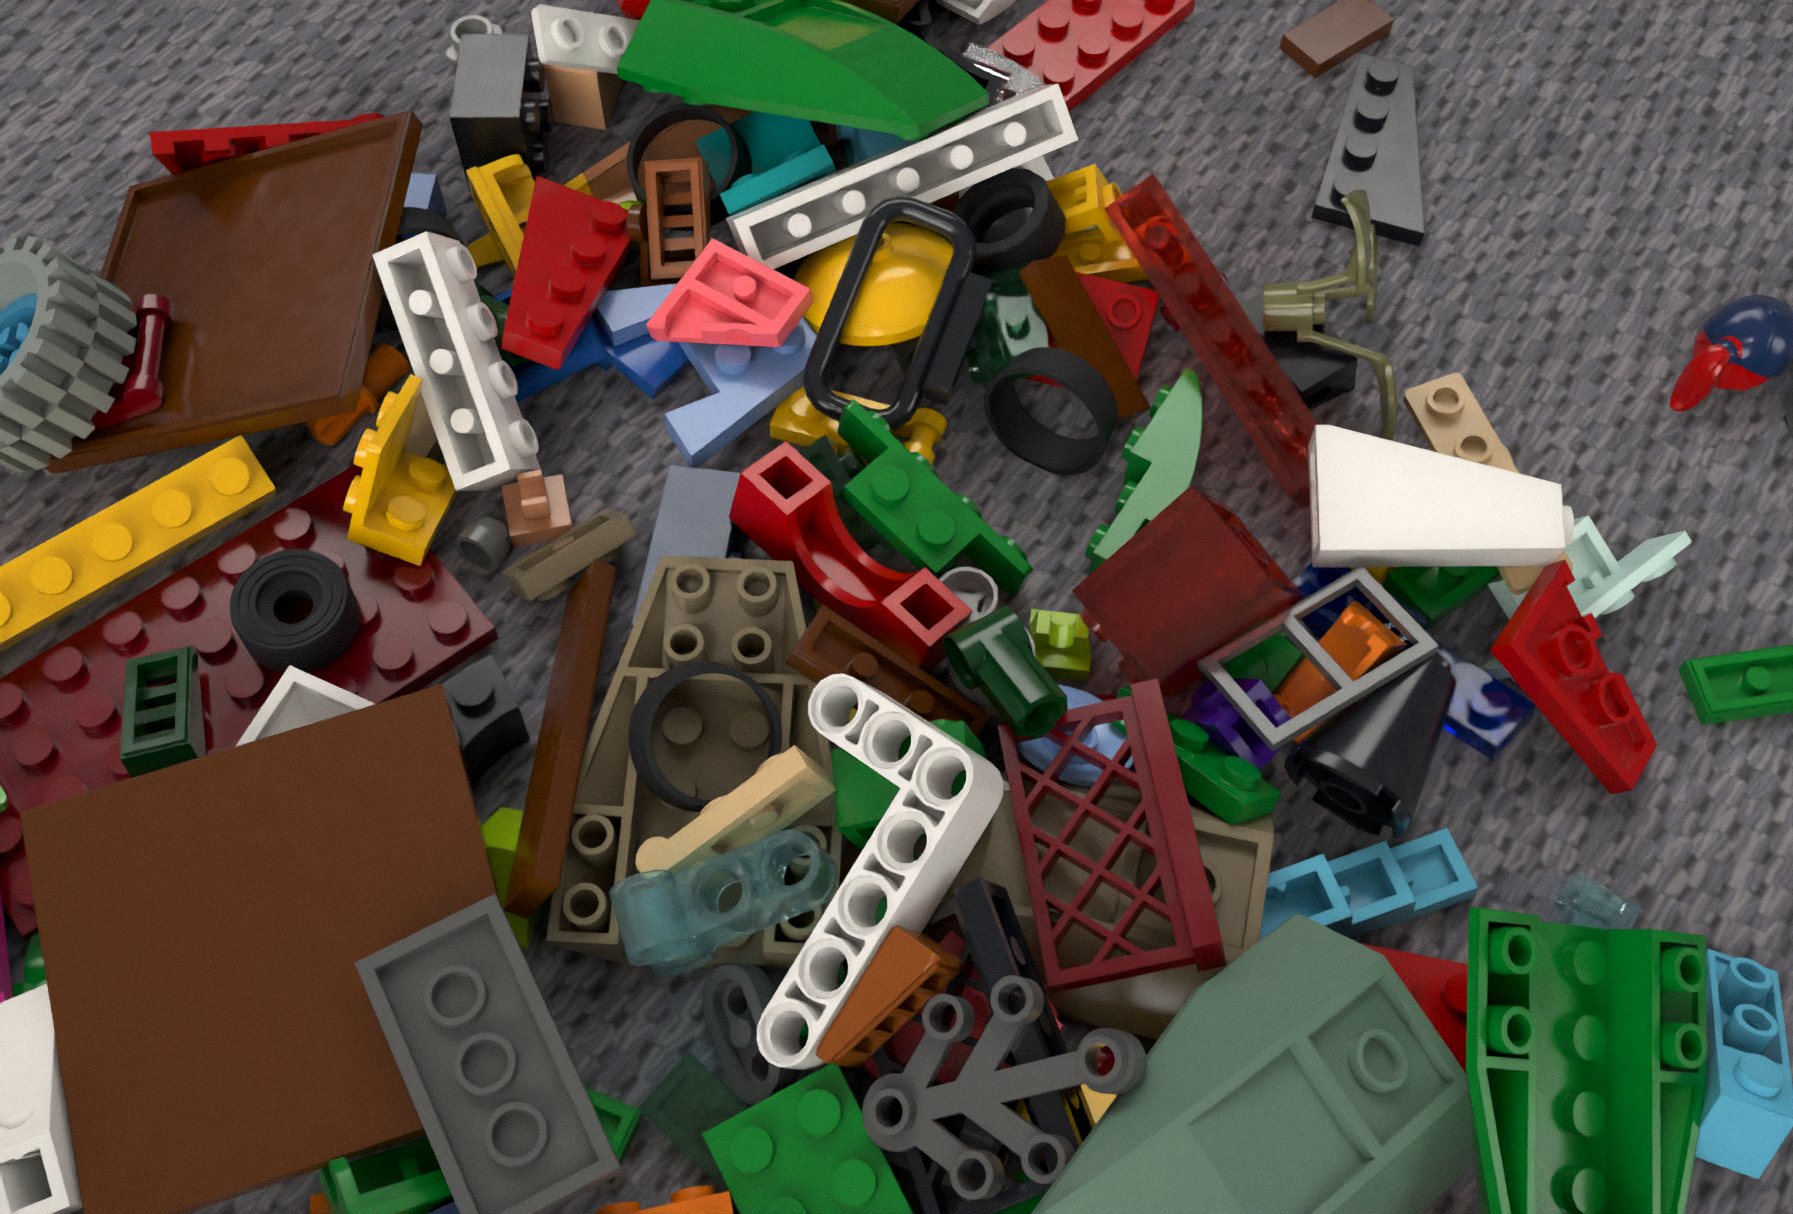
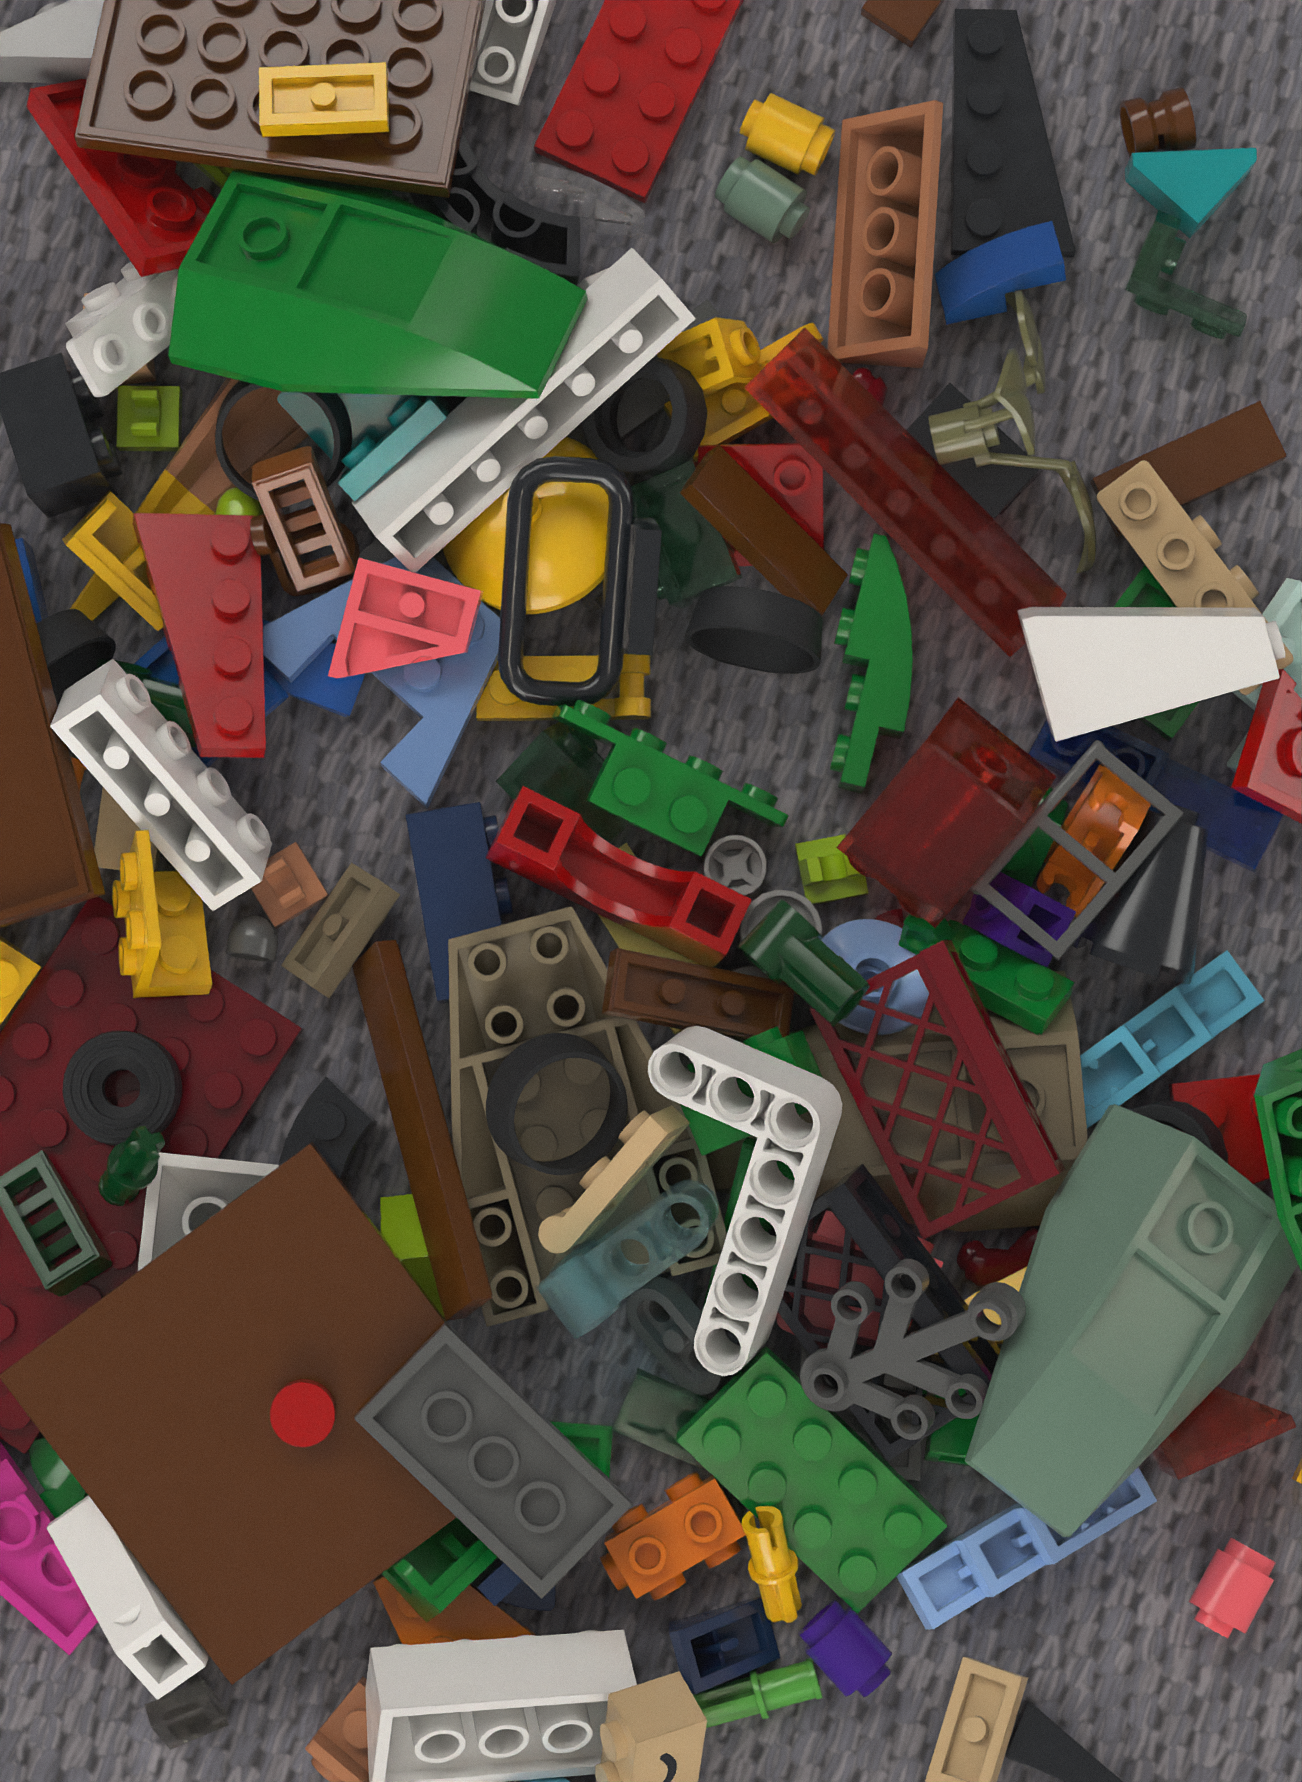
camera: 15 degrees left, 25 degrees up
dark orange slope [815,925,966,1068] -> none
none -> dark green axle [98,1126,165,1206]
none -> lime tile [116,385,183,452]
none -> red tile [270,1379,336,1447]
none -> sand green brick [715,156,810,244]
none -> yellow brick [739,93,836,176]
none -> nougat slope [827,100,943,368]
none -> blue slope [934,221,1066,325]
none -> reddish brown tile [1090,401,1287,537]
none -> reddish brown wheel [1119,87,1196,157]
none -> teal slope [1125,148,1257,238]
none -> clear green bracket [1125,210,1247,339]

